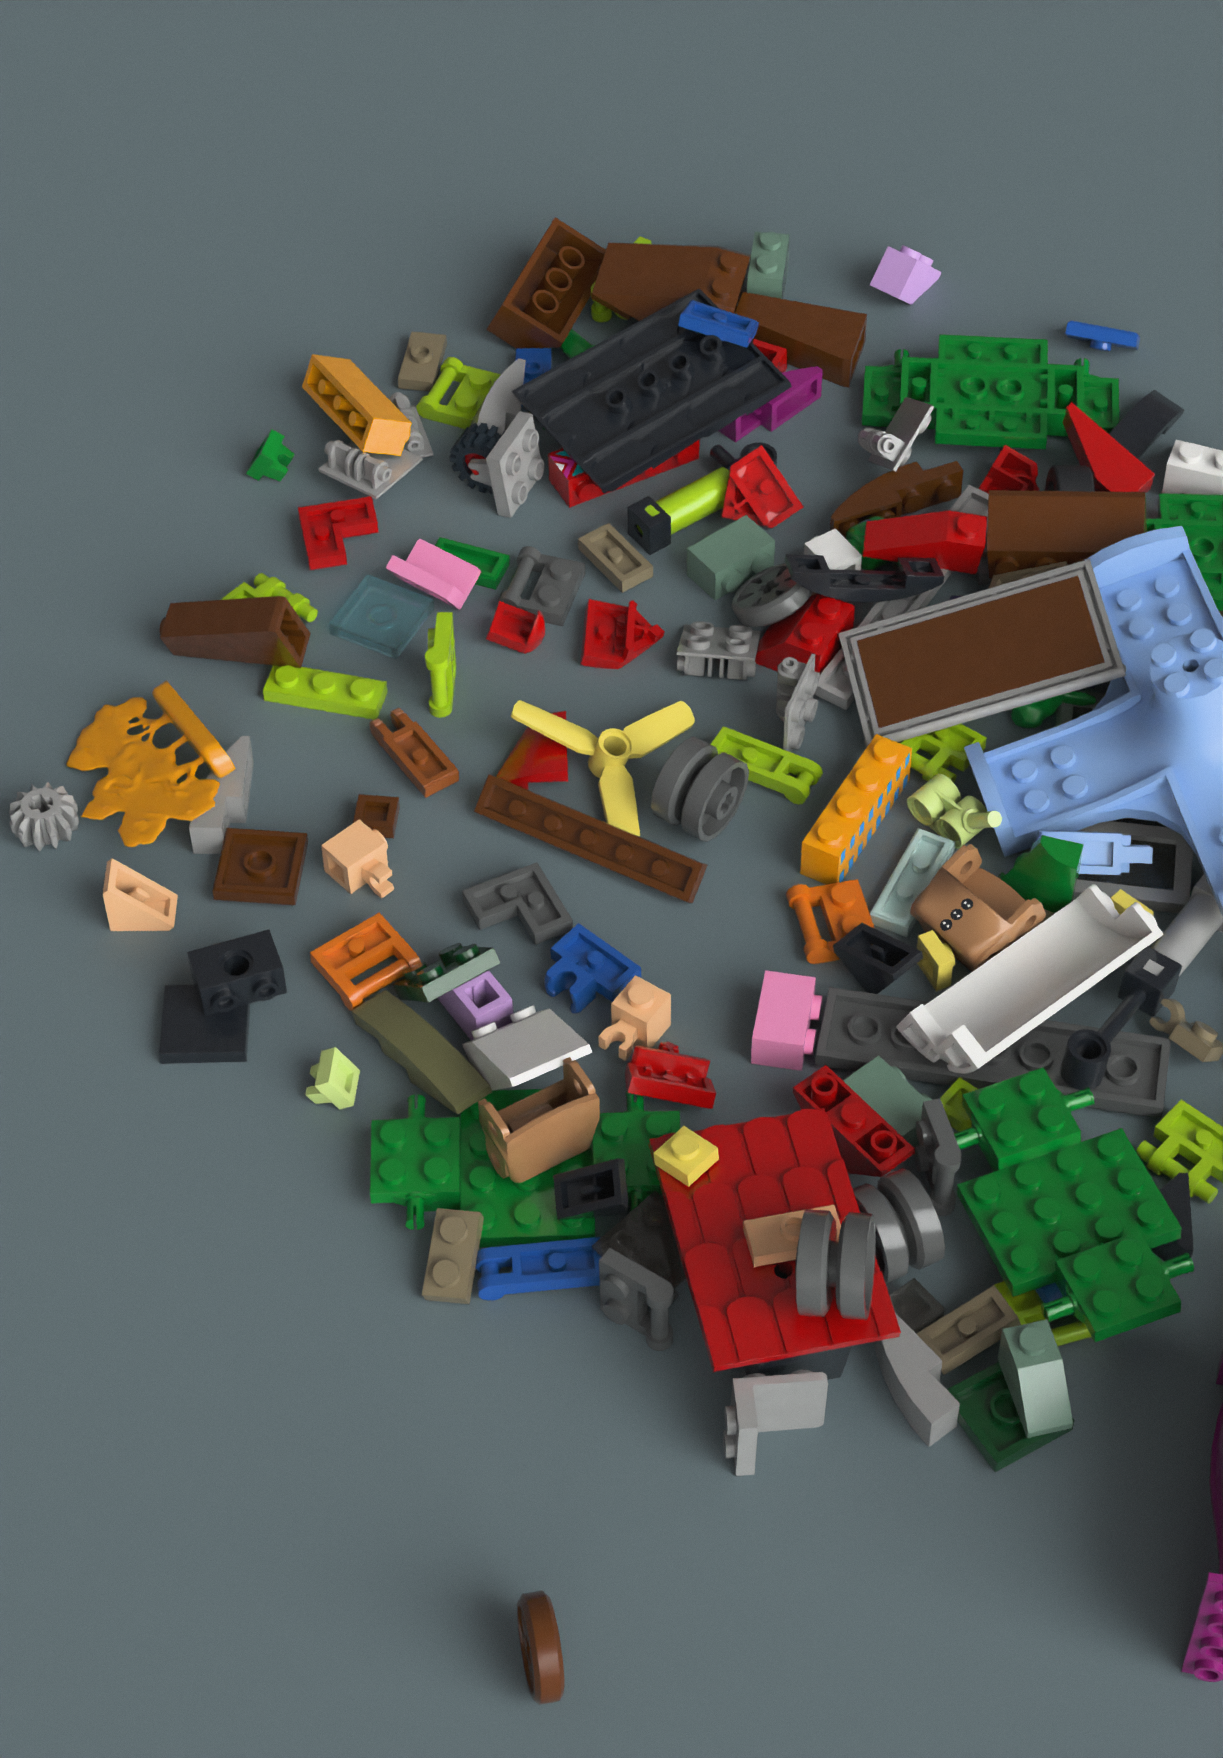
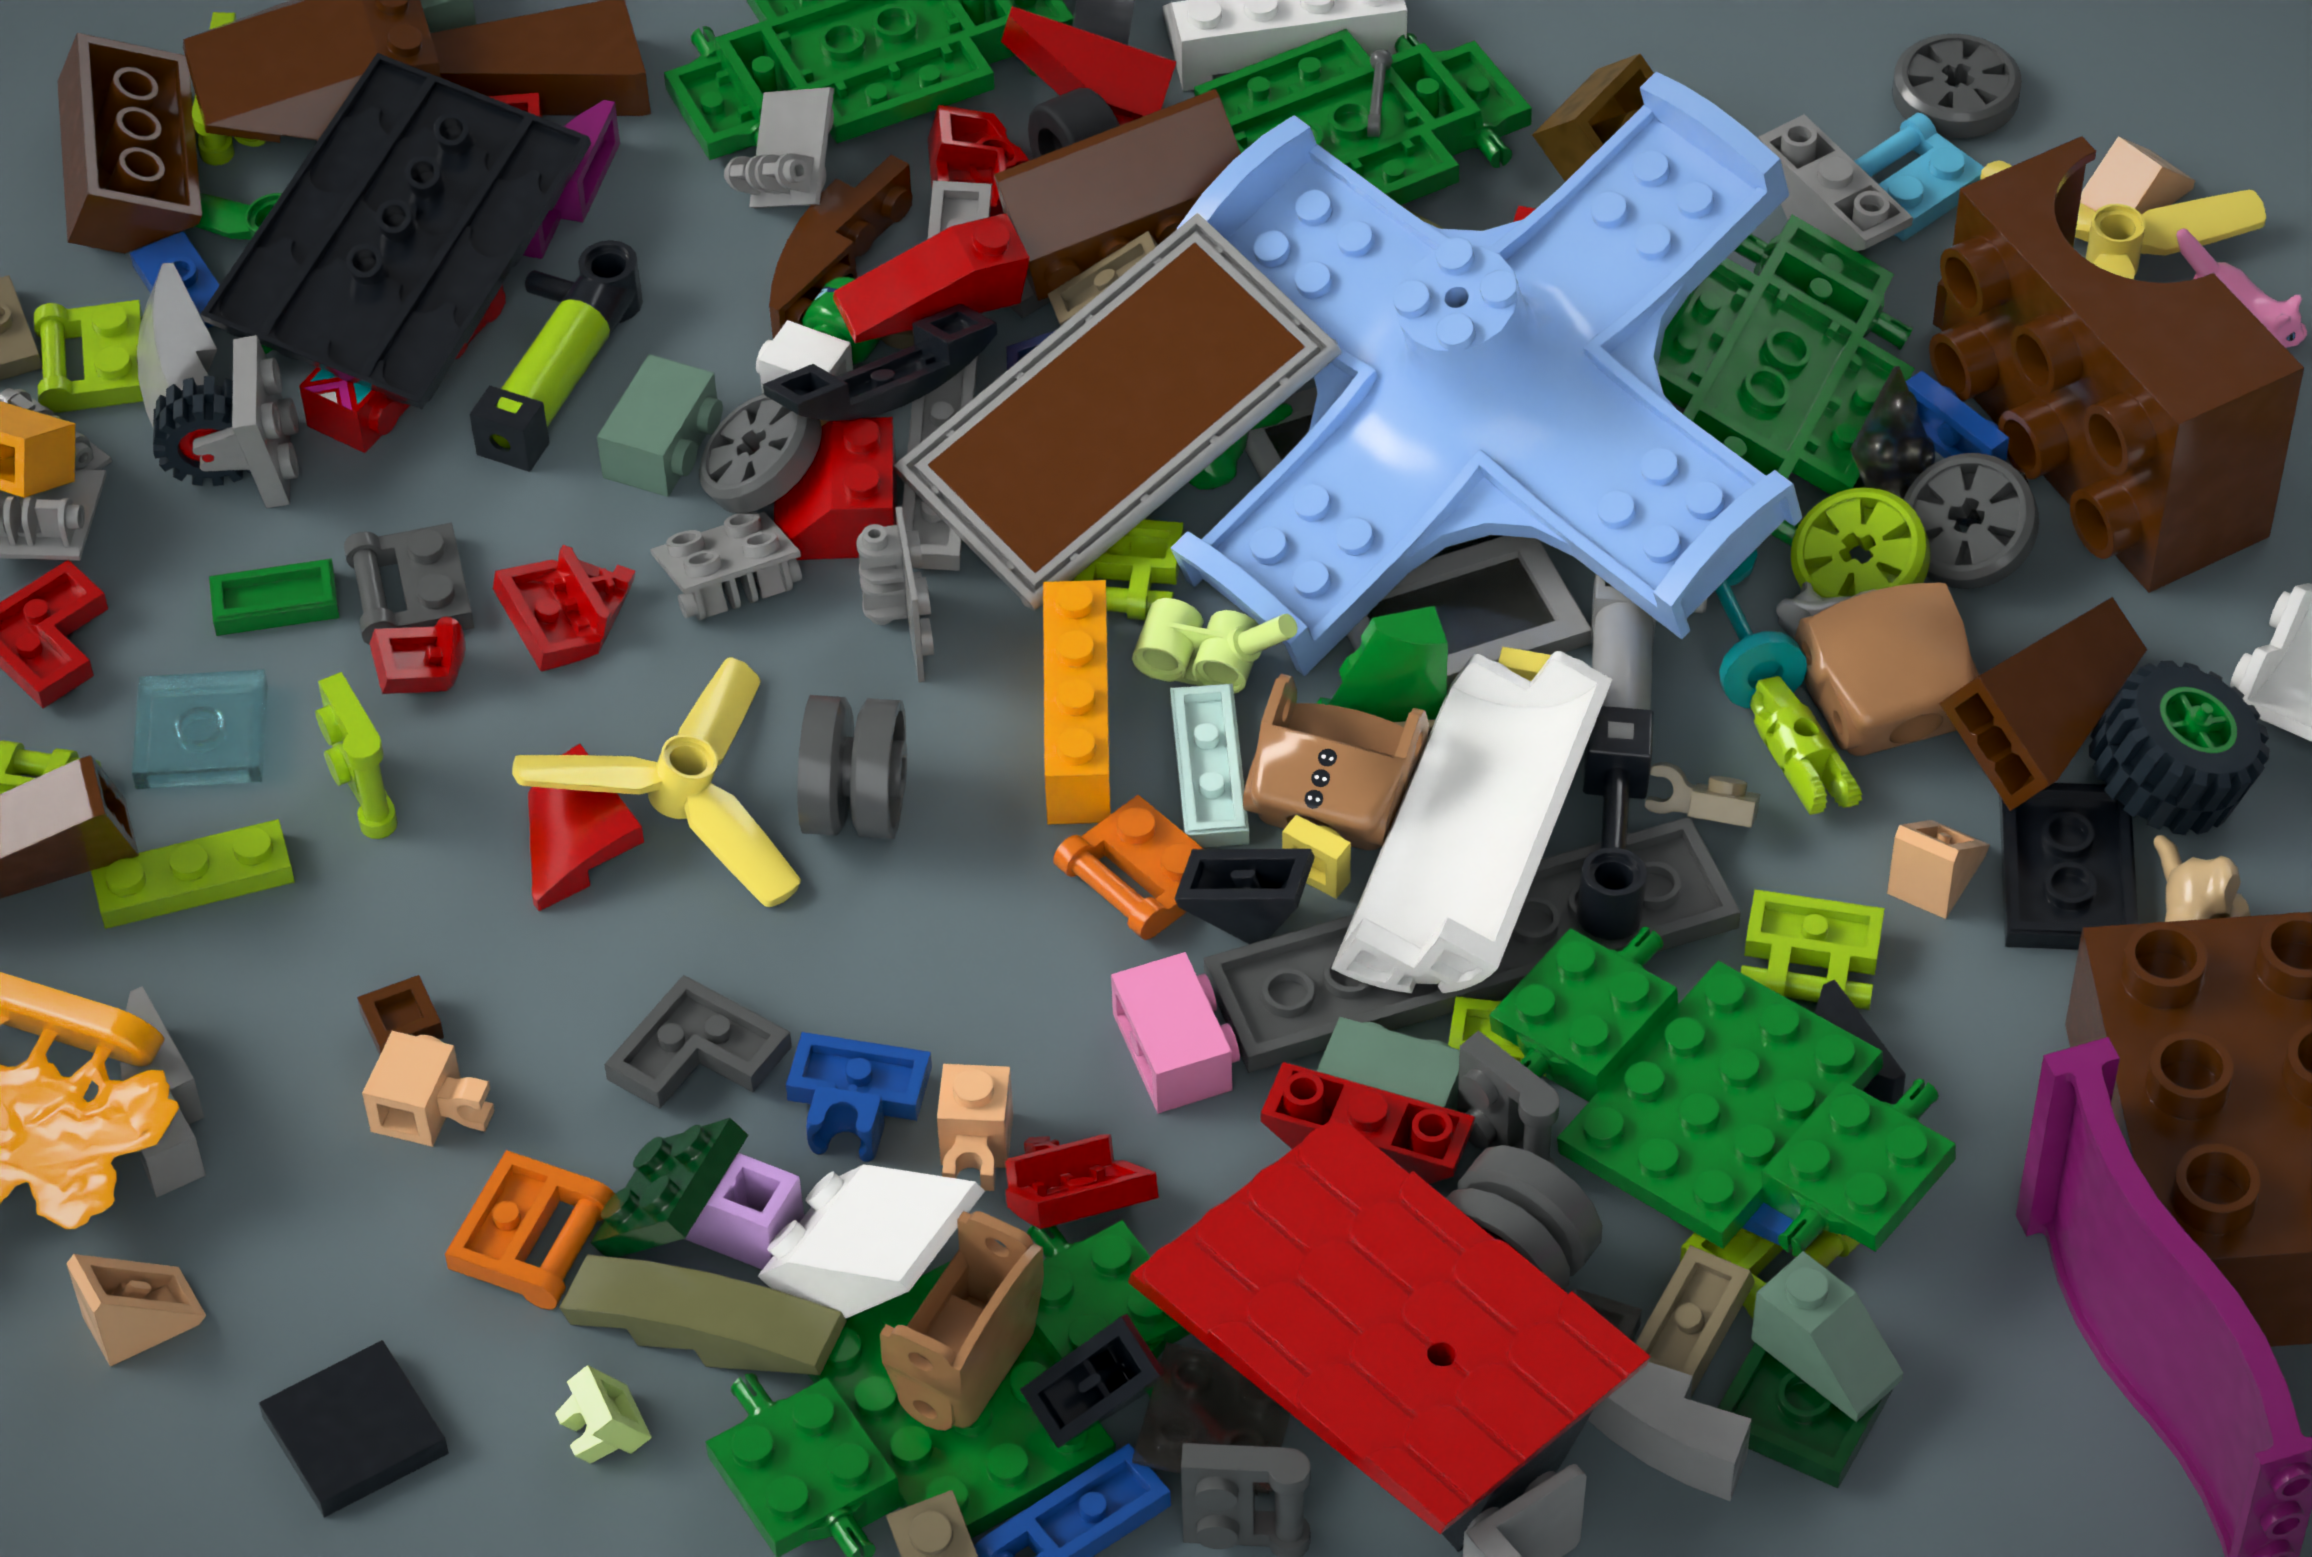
camera: 30 degrees left, 0 degrees up
black brick [187,929,287,1016] -> none
reddish brown plate [212,828,308,905] -> none
dark orange hinge [369,707,459,798] -> none
bright pink panel [386,539,481,610] -> none
reddish brown plate [474,774,708,903] -> none
dark tan plate [578,523,653,593] -> none
light yellow plate [653,1126,719,1187] -> none
blue plate [678,300,759,348] -> none
lime plate [711,726,823,805] -> none
red slope [721,445,803,529] -> none
light nougat plate [743,1205,841,1267] -> none
dark grey wheel [795,1209,875,1320] -> none
light blue hinge [1037,830,1153,875] -> none

